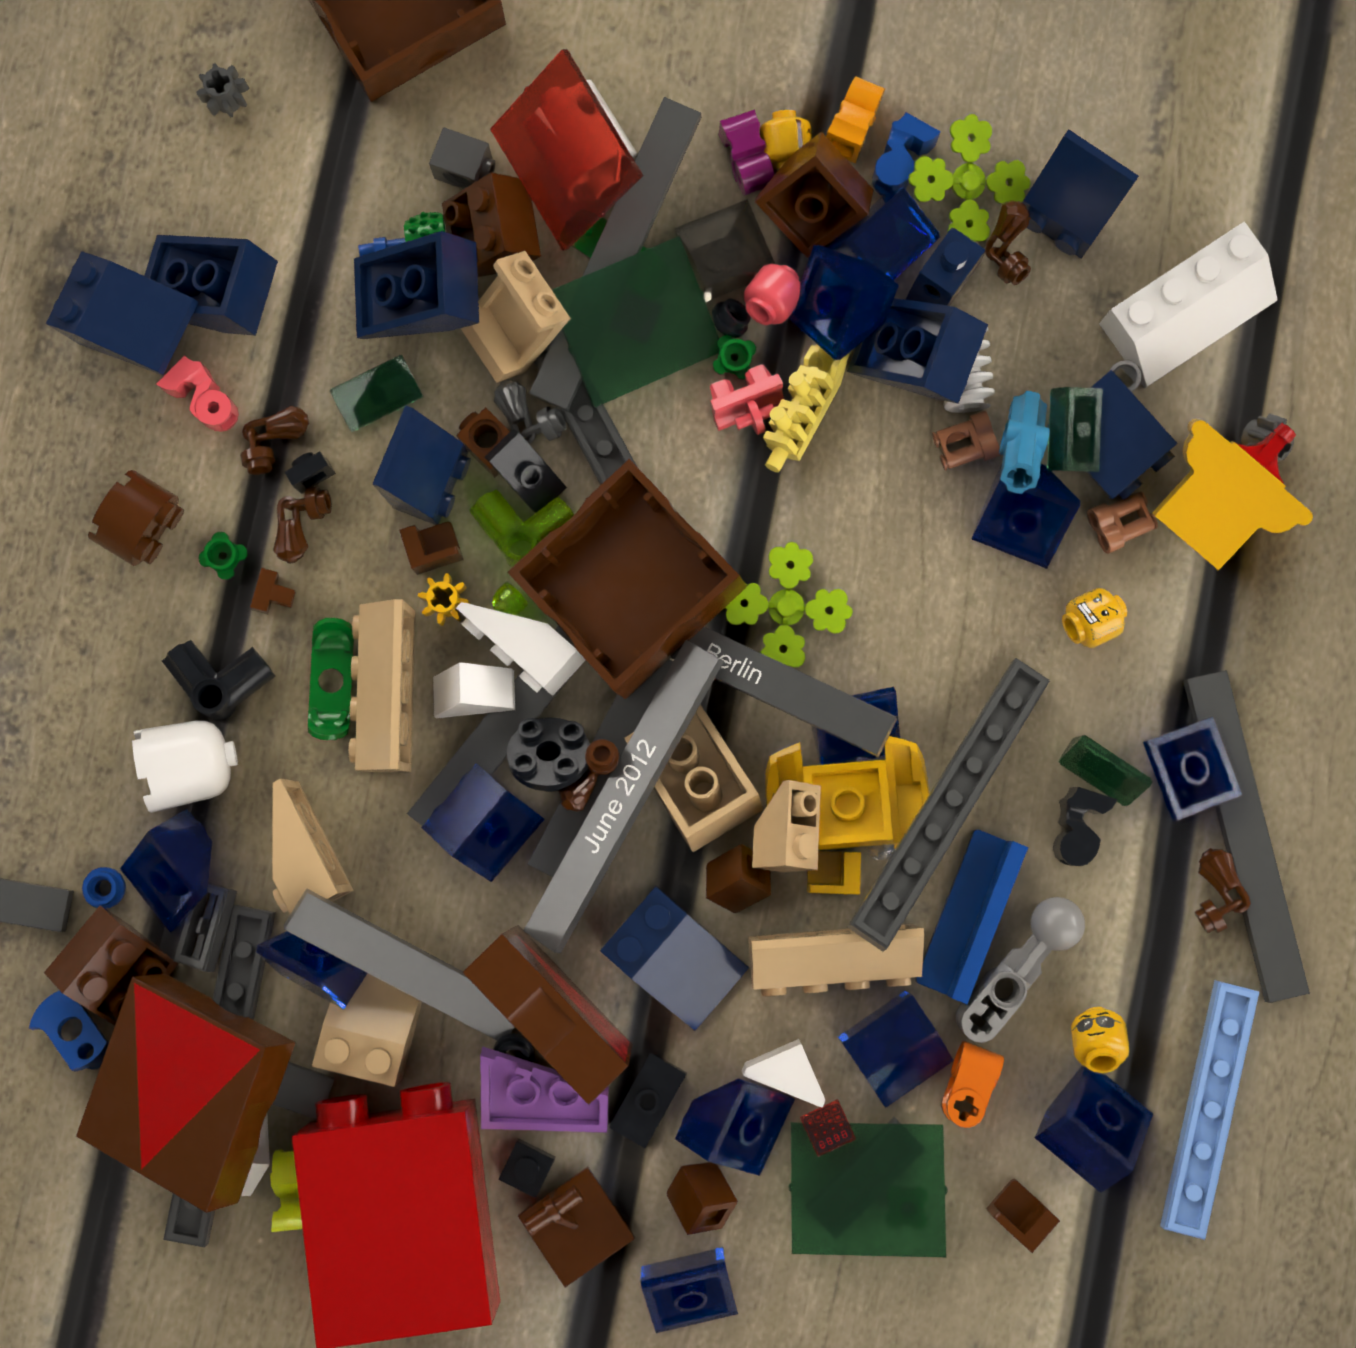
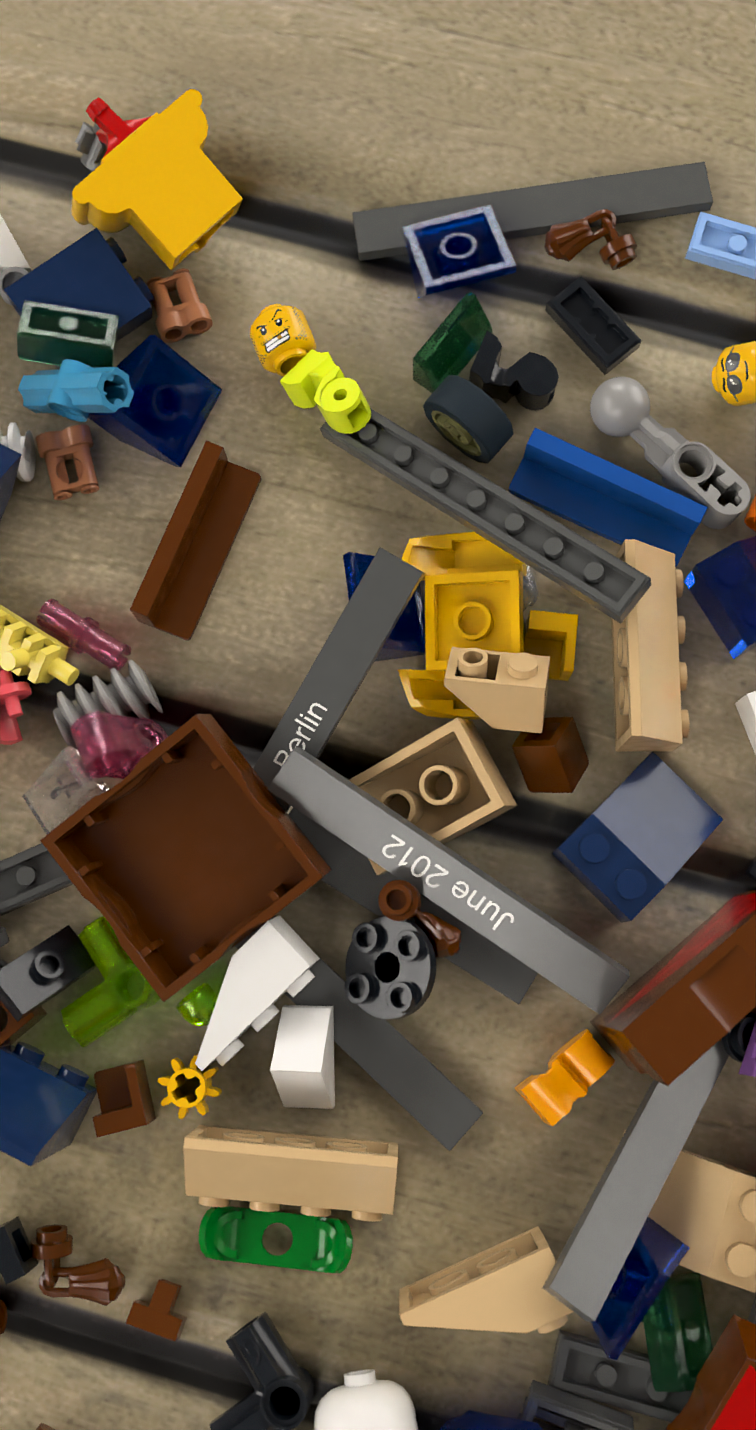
camera: 80 degrees left, 5 degrees down
green plate [198,532,248,580] -> none
clear blue slope [421,763,545,882] -> none
lime plant [725,542,853,668] -> none
none -> clear slope [22,746,108,835]
none -> clear pink pin [36,598,131,671]
none -> light grey piece [53,660,163,752]
none -> clear pink piece [71,711,168,779]
none -> reddish brown panel [130,441,261,641]
none -> neon yellow leg [280,349,371,434]
none -> black wheel [423,375,514,463]
none -> light orange leg [514,1029,615,1127]
none -> black plate [545,276,642,375]
none -> clear green slope [637,1272,713,1392]

